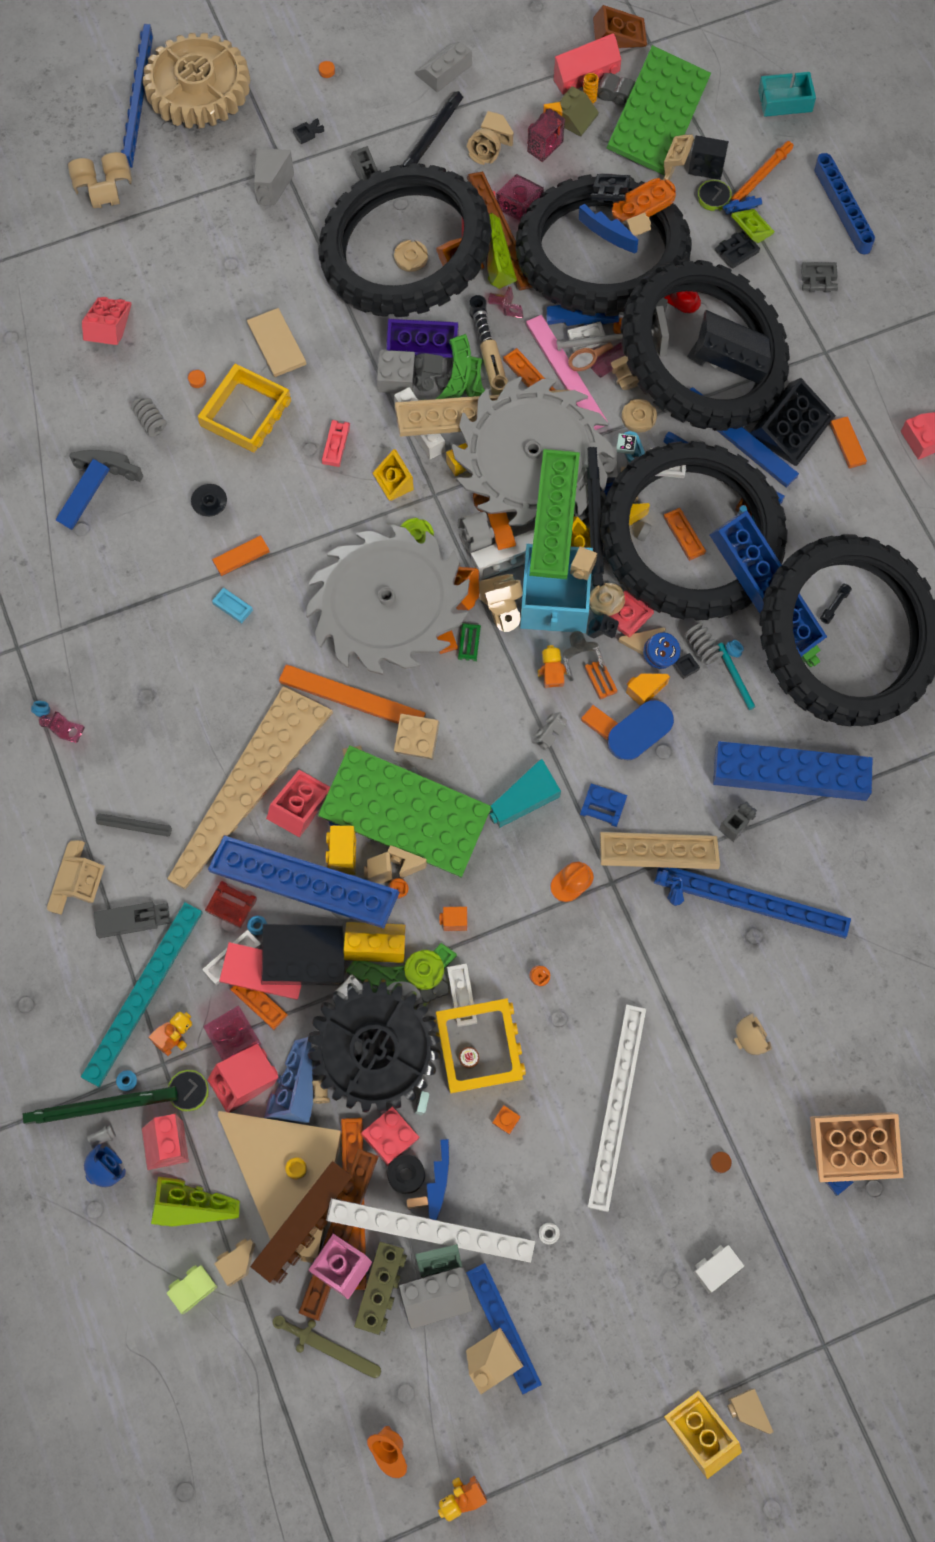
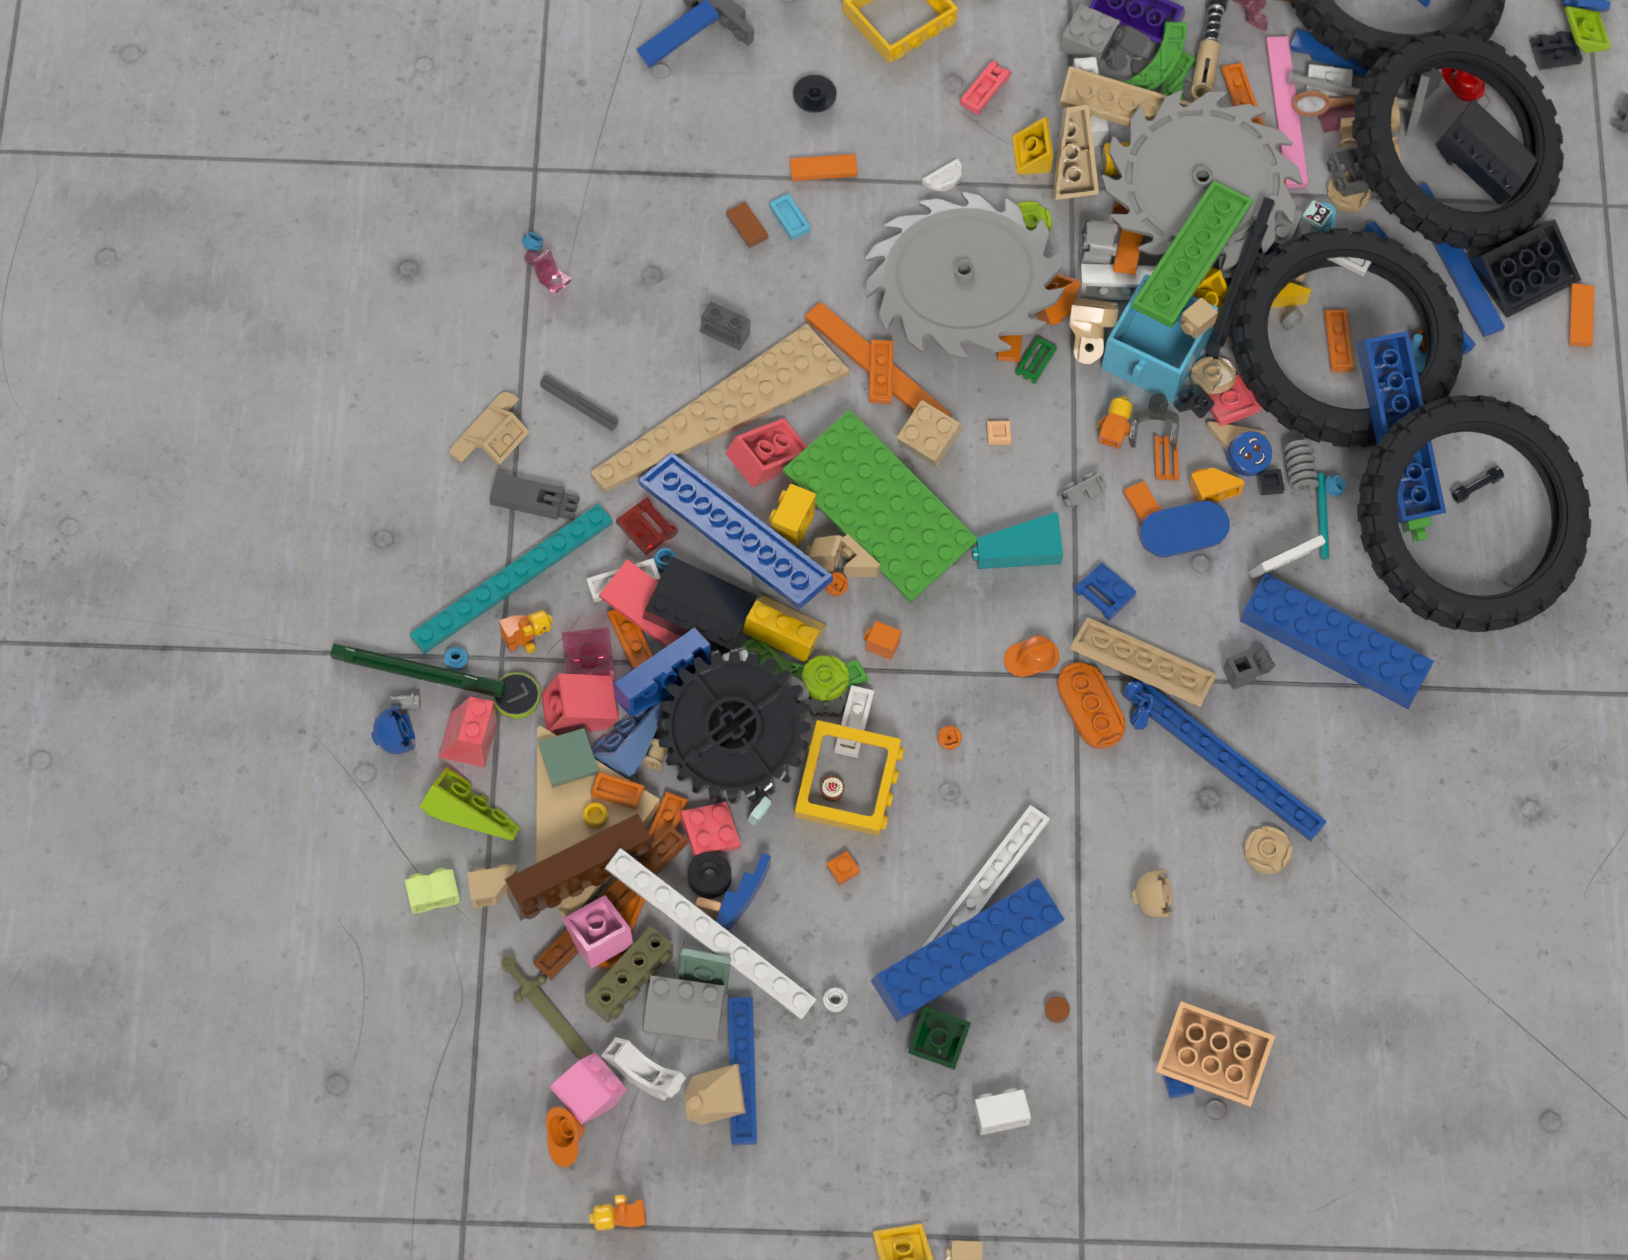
camera: 20 degrees right, 5 degrees down
none -> sand green tile [538,728,599,788]
none -> bright pink slope [550,1052,627,1124]
none -> orange tile [591,772,645,810]
none -> white arch [601,1037,686,1100]
none -> wedge [614,628,711,717]
none -> dark grey window [700,301,751,351]
none -> dark orange tile [726,202,768,248]
none -> orange tile [869,340,894,404]
none -> blue brick [870,878,1065,1023]
none -> dark green slope [908,1006,971,1070]
none -> white tile [922,158,962,191]
none -> light nougat tile [987,421,1011,445]
none -> tan wedge [1052,105,1099,200]
none -> orange tile [1057,662,1126,749]
none -> tan tile [1243,826,1293,874]
none -> white tile [1248,535,1325,580]
none -> dark grey window [1326,145,1369,197]

